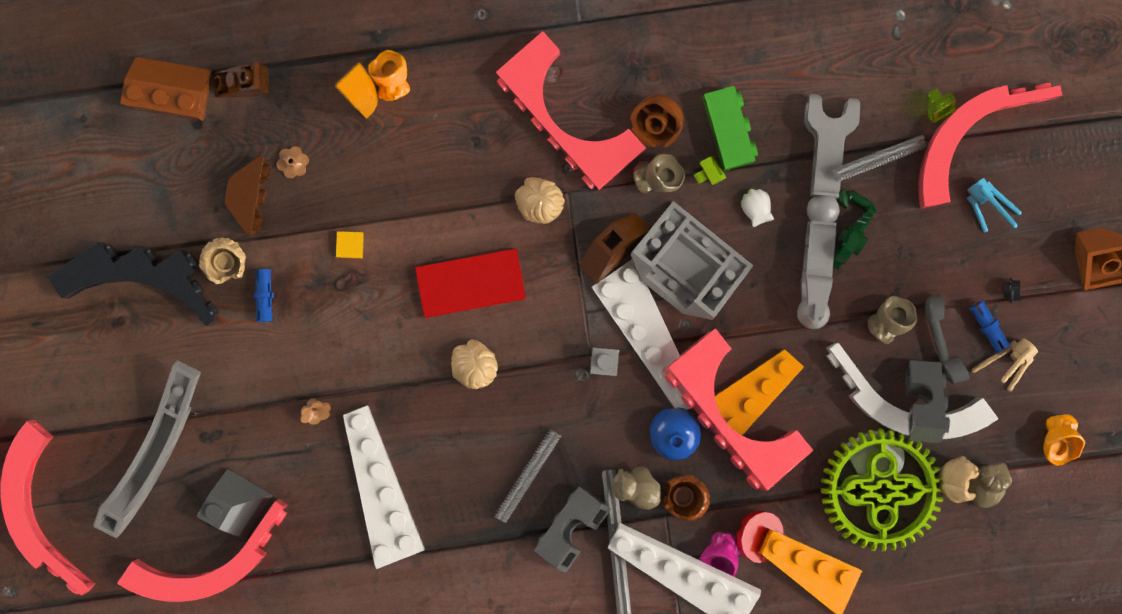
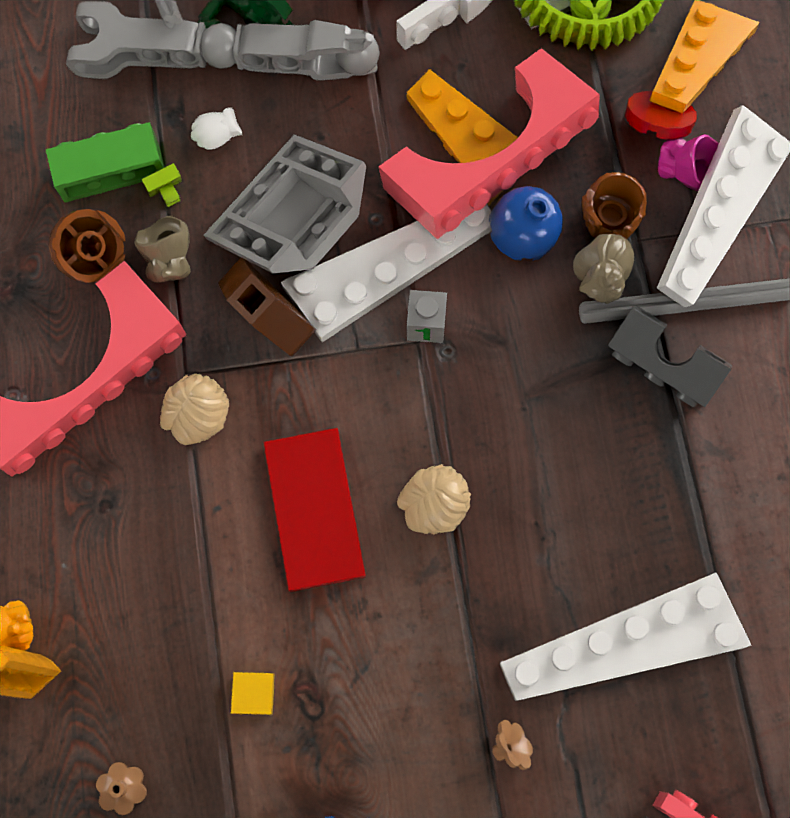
camera: 85 degrees left, 15 degrees down
light grey axle [494,429,561,523] -> none

